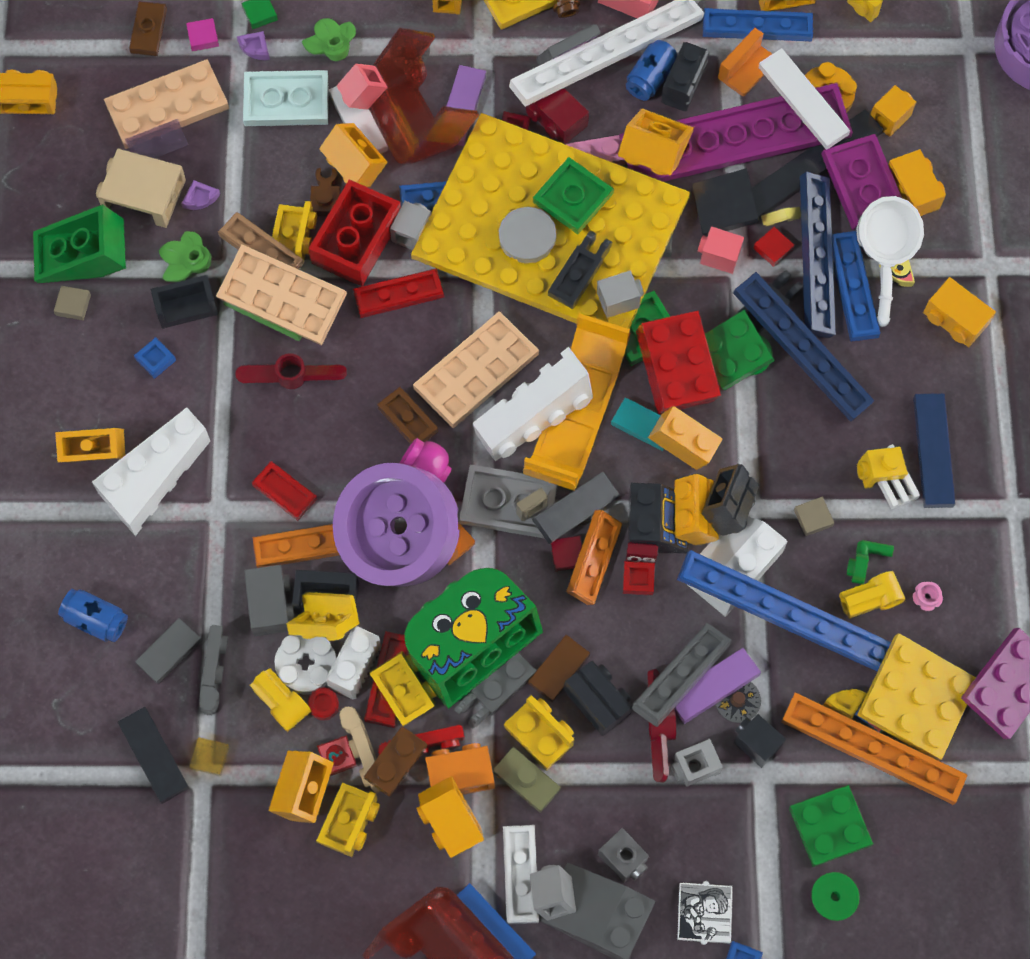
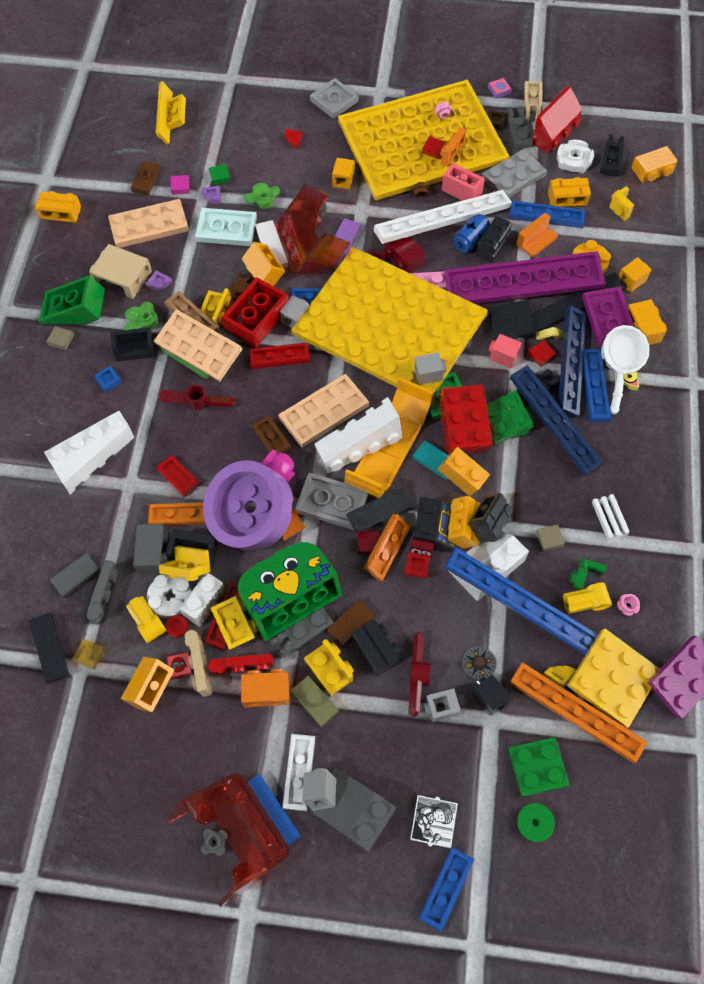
camera: 10 degrees right, 5 degrees down
light orange brick [55,428,126,463] -> none
blue piece [58,589,128,642] -> none
clear purple plate [124,119,188,158] -> none
yellow bracket [316,782,380,857] -> none
coral brick [337,63,388,110] -> none
reddish brown plate [364,726,428,797] -> none
light orange brick [416,776,484,858] -> none
light grey tile [499,207,556,263] -> none
dark tan tile [516,487,548,521] -> none
green plate [533,157,614,234] -> none
dark grey tile [536,24,601,66] -> none
black hinge [548,231,612,309] -> none
flat silver brick [598,828,649,883] -> none
light orange slope [618,109,694,176] -> none
dark grey tile [632,623,732,727] -> none
medium lavender tile [674,648,761,724] -> none
white tile [759,48,850,150] -> none
yellow bracket [857,447,908,488] -> none
dark blue tile [913,394,955,508] -> none
light orange brick [923,277,996,347] -> none

